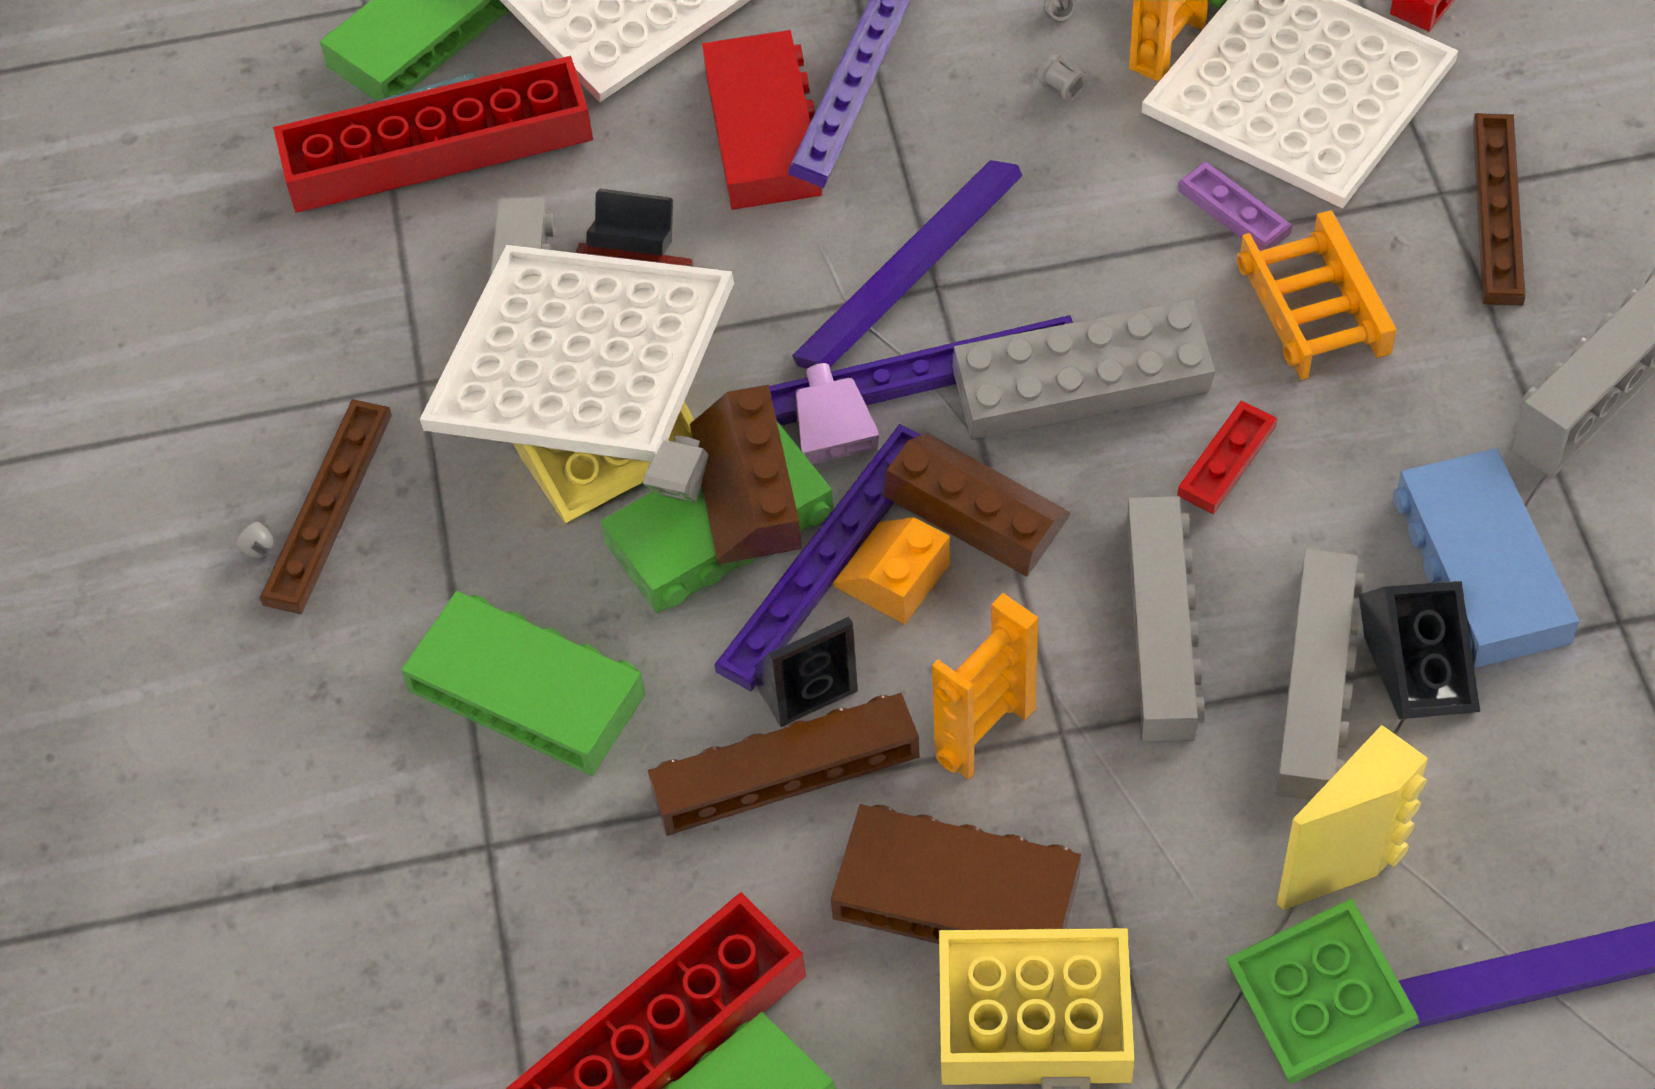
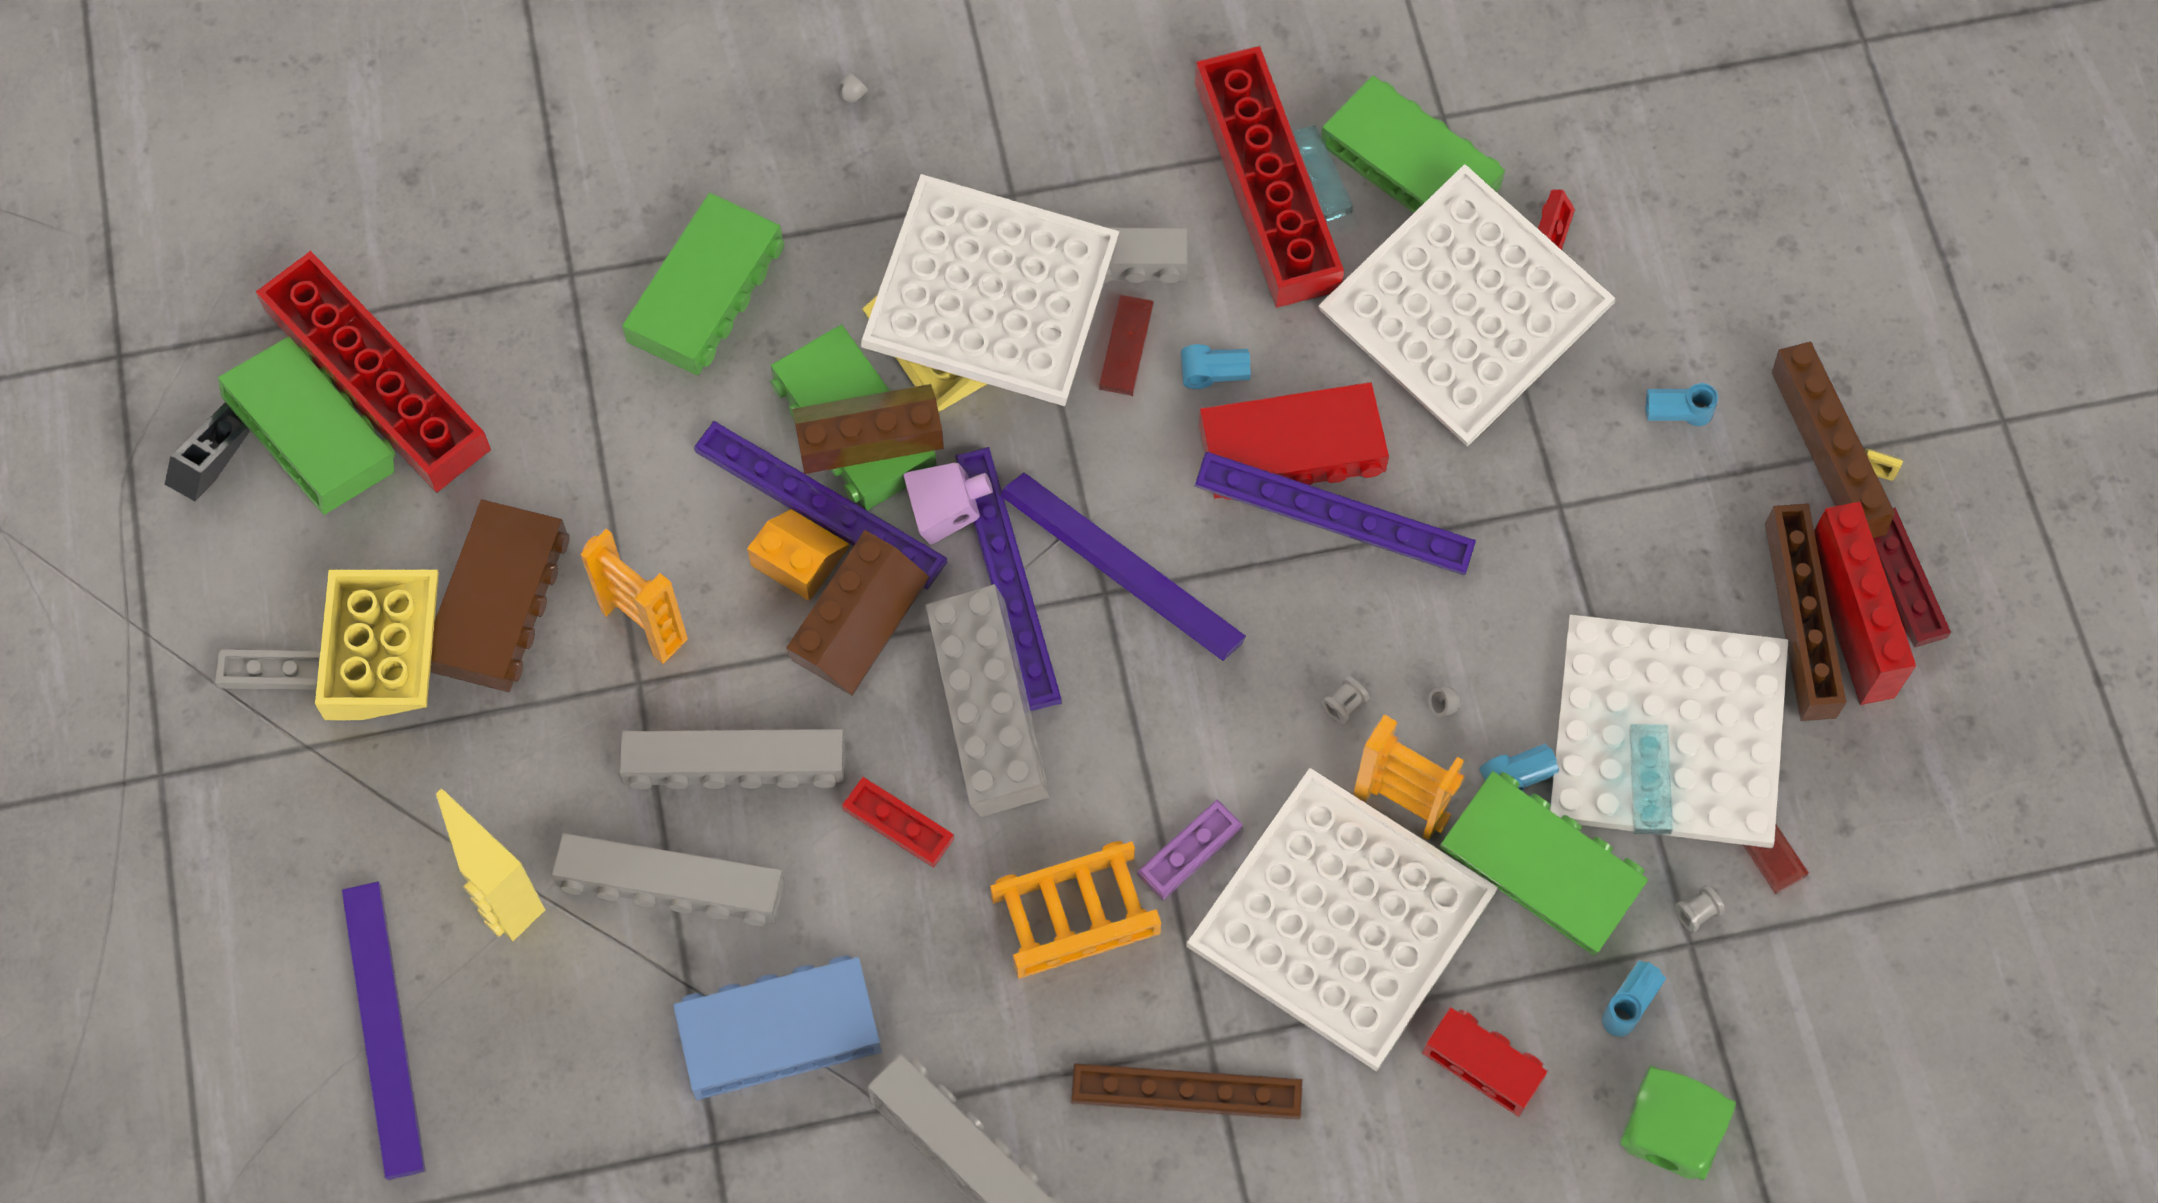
camera: 85 degrees right, 10 degrees up
reddish brown tile [260,399,392,615] -> none
black panel [586,188,673,256] -> none
light grey slope [643,435,709,503] -> none
reddish brown brick [648,692,920,836] -> none
black slope [755,616,858,727] -> none
bright green plate [1226,898,1419,1085] -> none
black slope [1358,581,1480,720] -> none
none -> dark azure piece [1180,344,1251,389]

